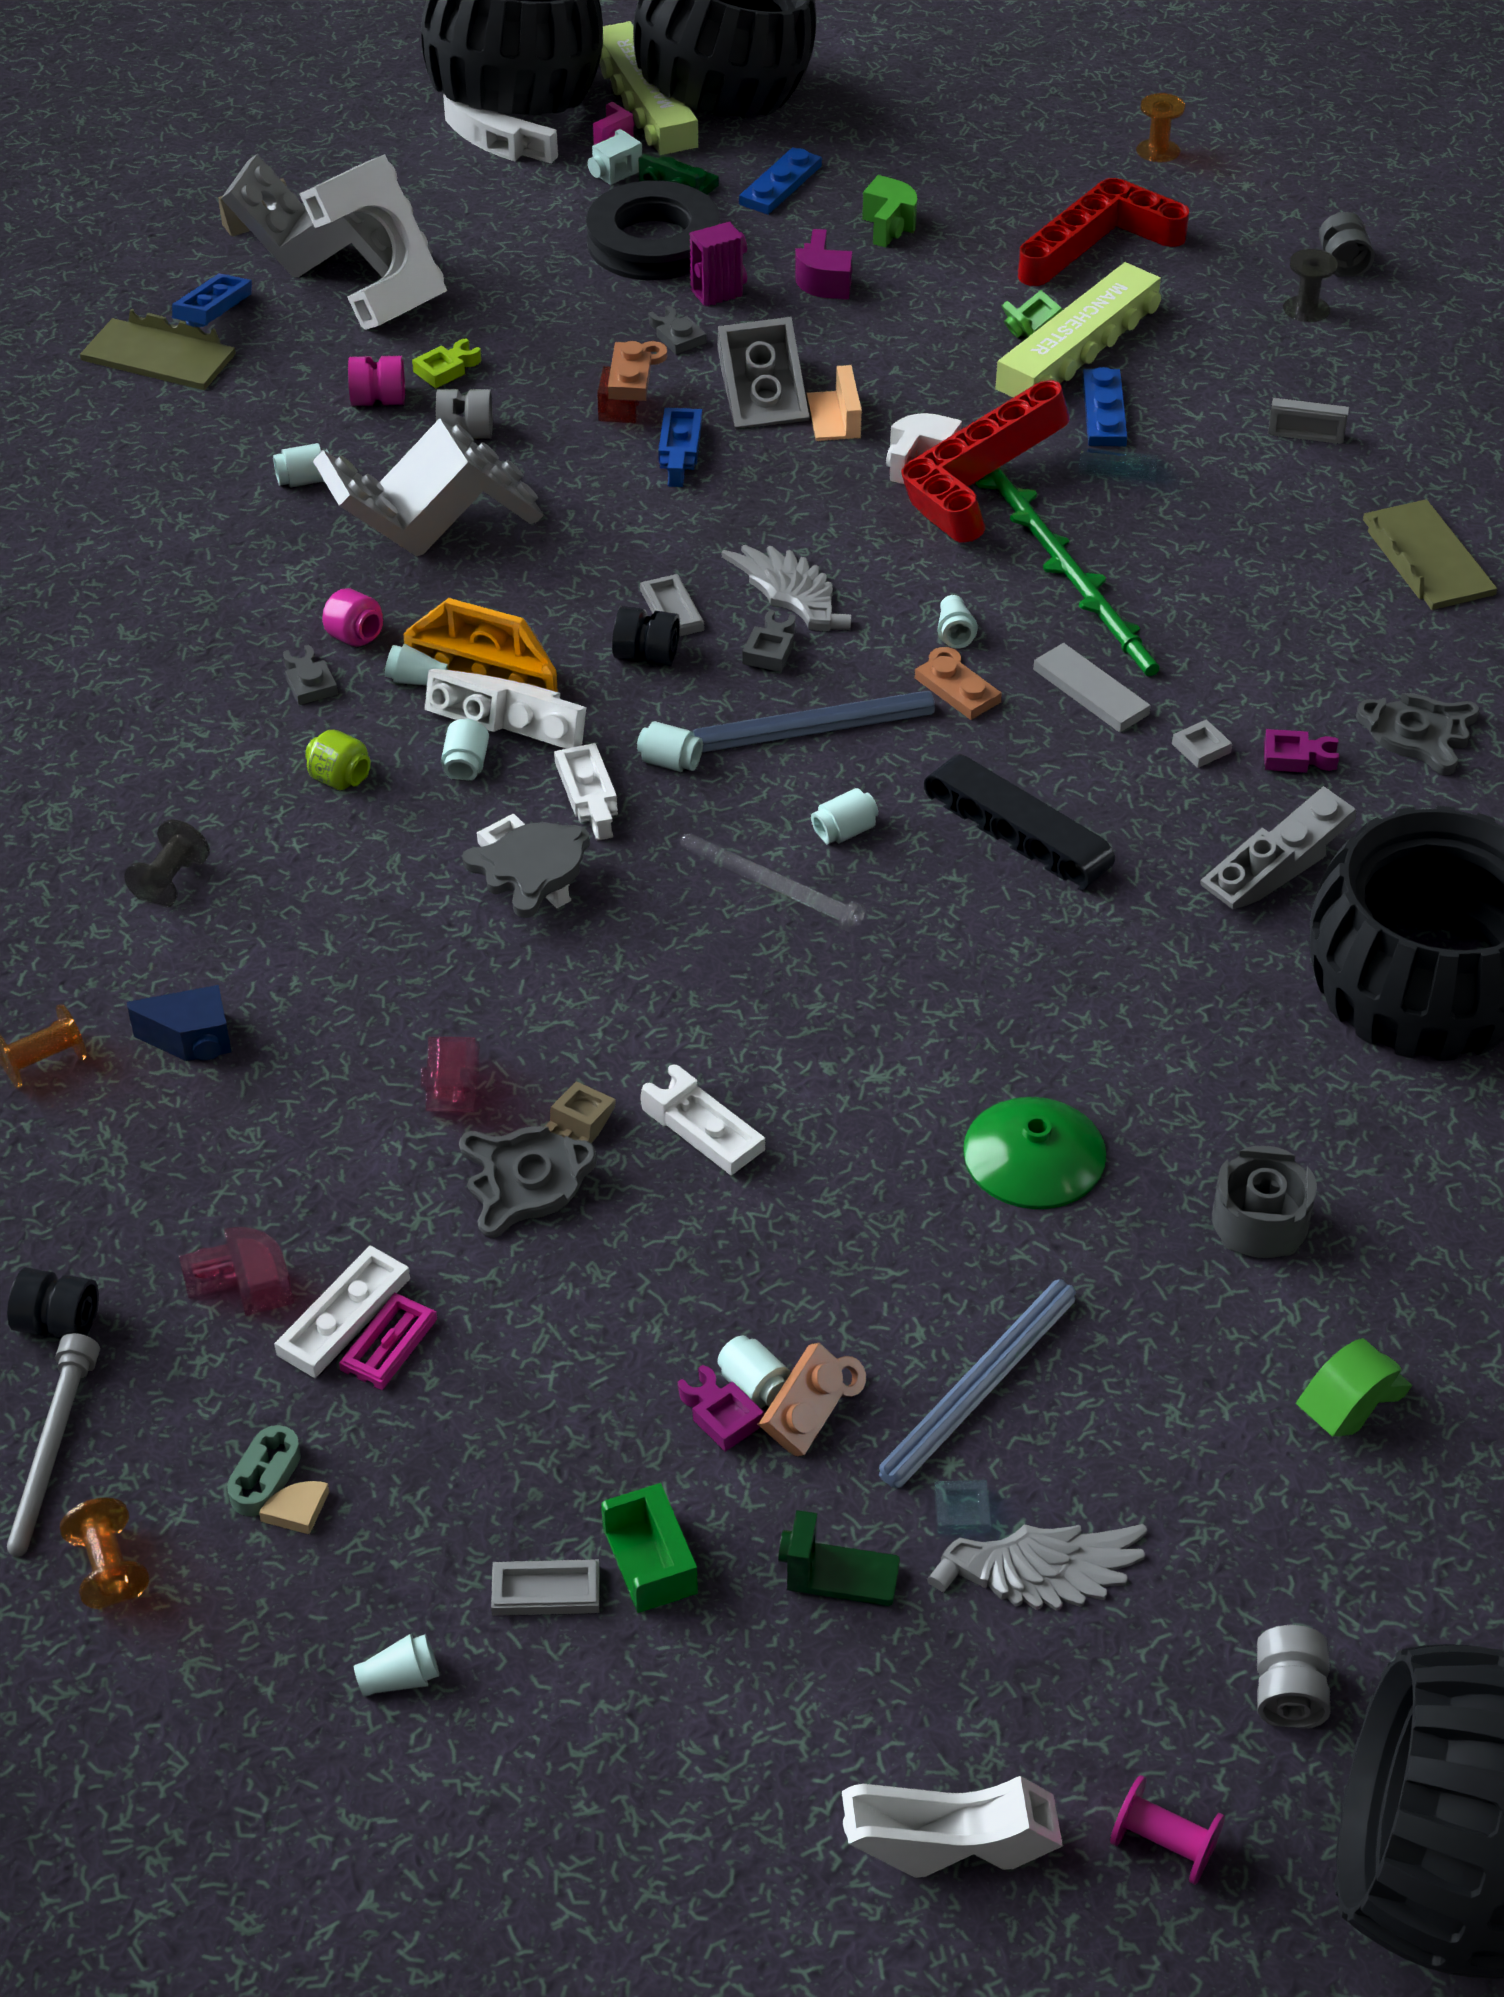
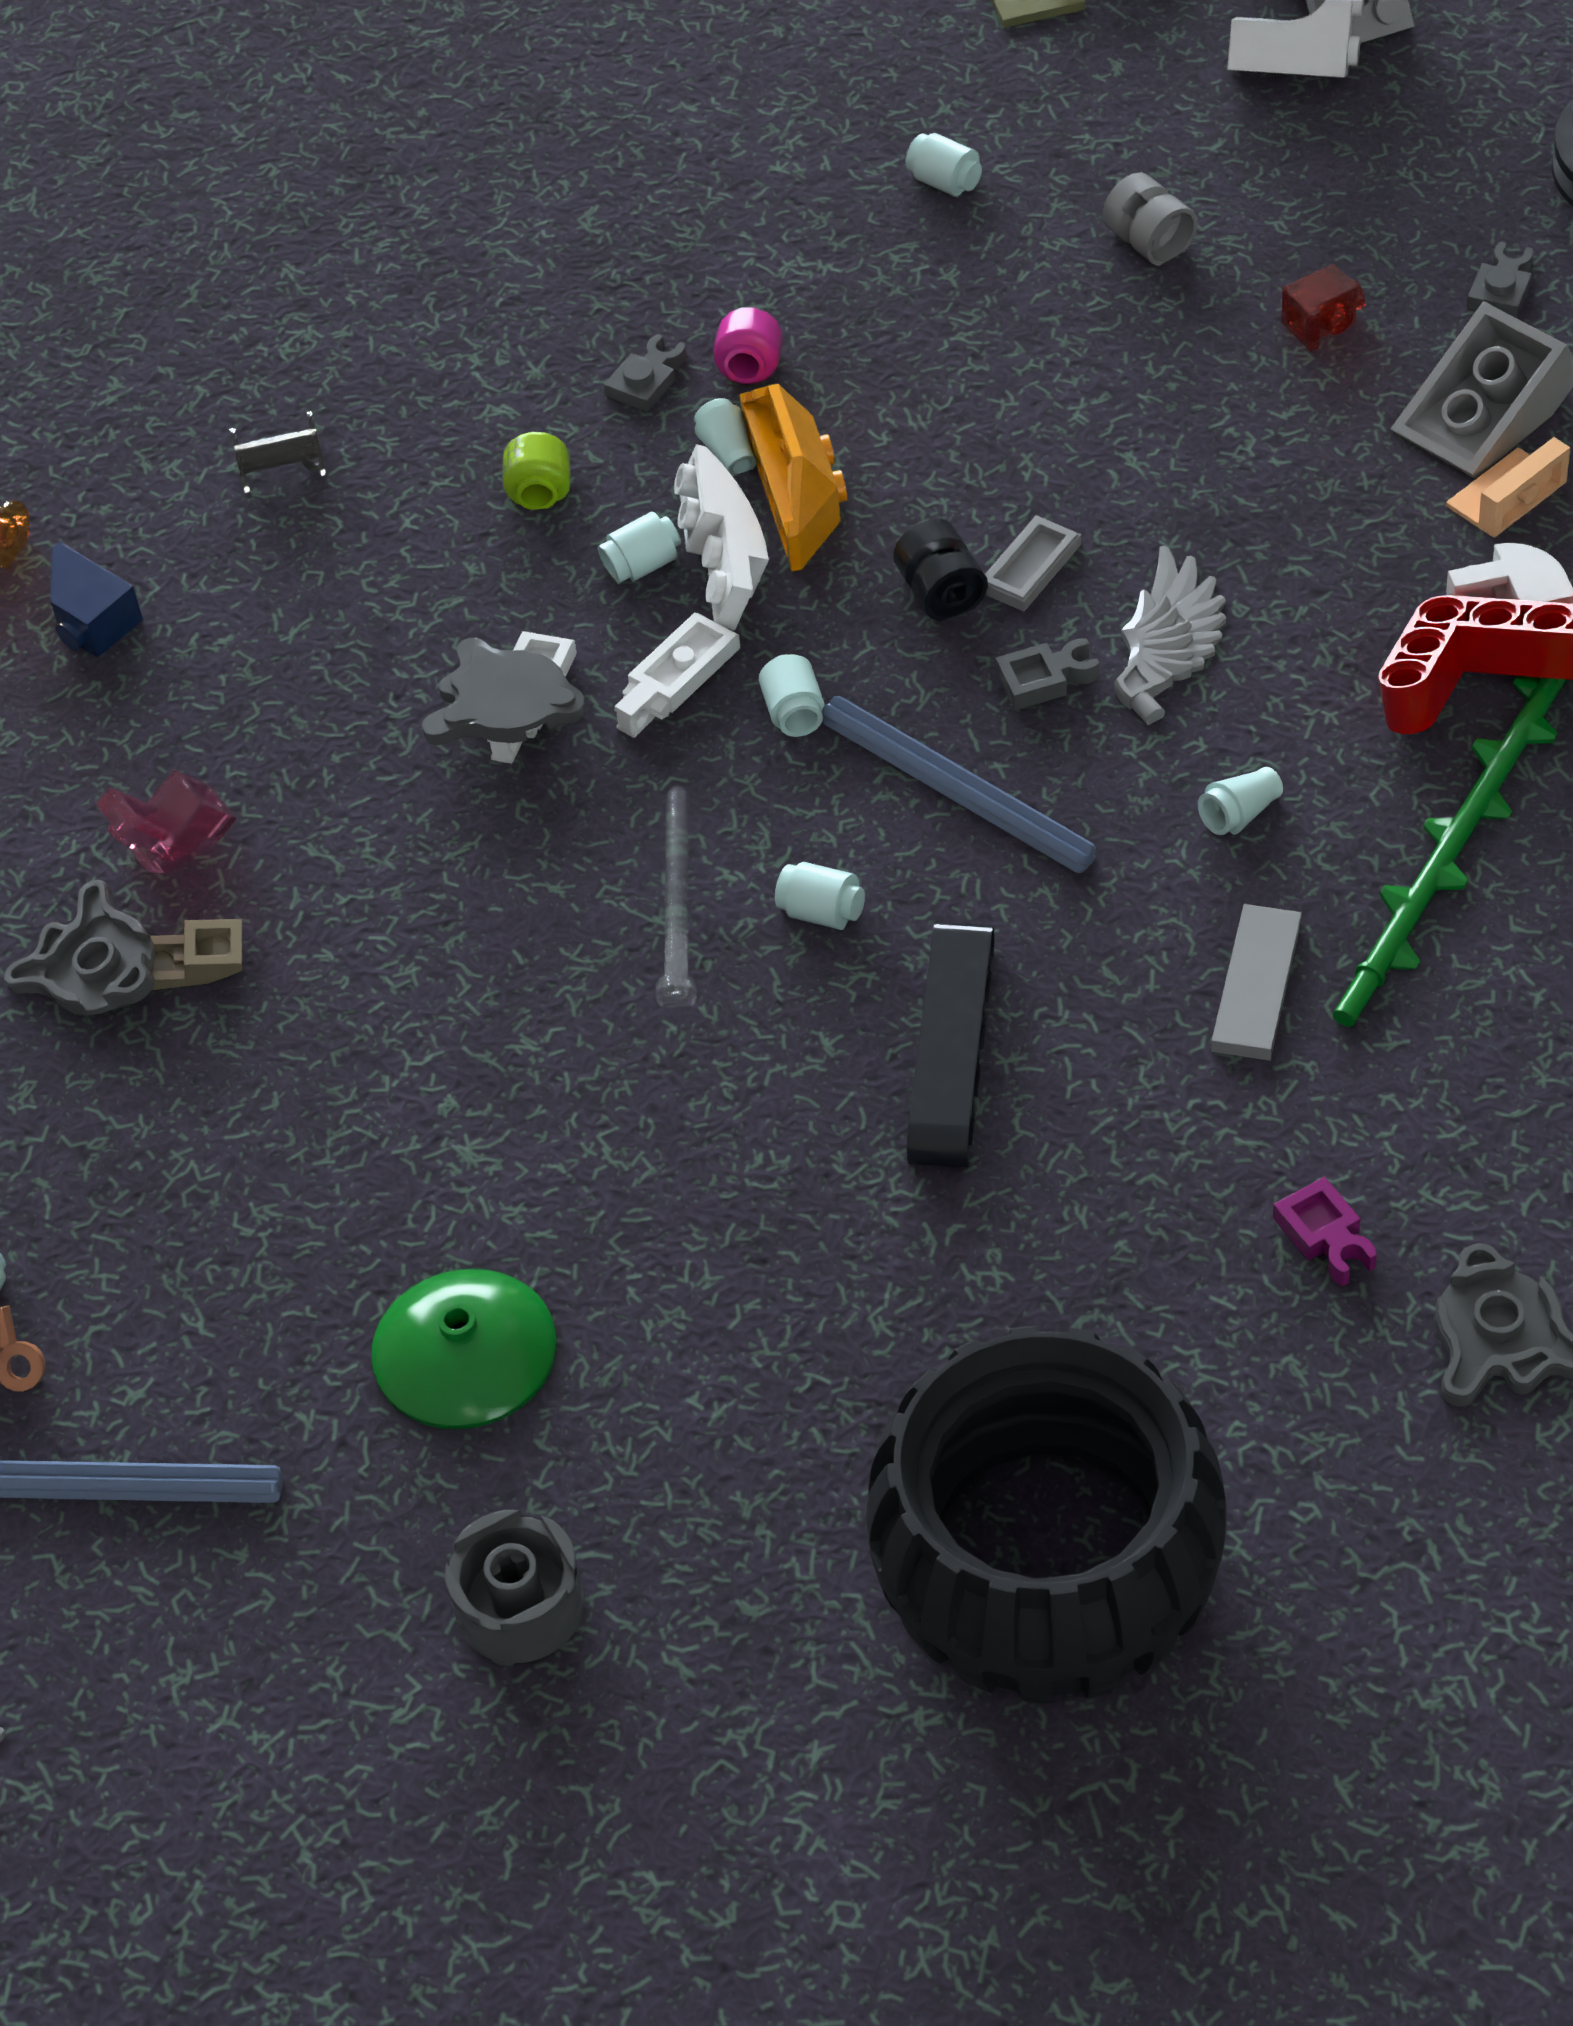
camera: 60 degrees right, 5 degrees up
light grey bracket [313,418,544,556] -> none
dark pink wheel [348,356,405,406] -> none
lime plate [412,339,481,389] -> none
nougat hinge [608,341,667,401] -> none
white plate [641,1064,765,1176] -> none
blue hinge [658,408,702,487] -> none
nougat hinge [915,647,1002,720] -> none
light grey tile [1172,719,1232,768] -> none
light grey slope [1200,786,1356,909] -> none
bright green brick [1295,1338,1413,1437] -> none

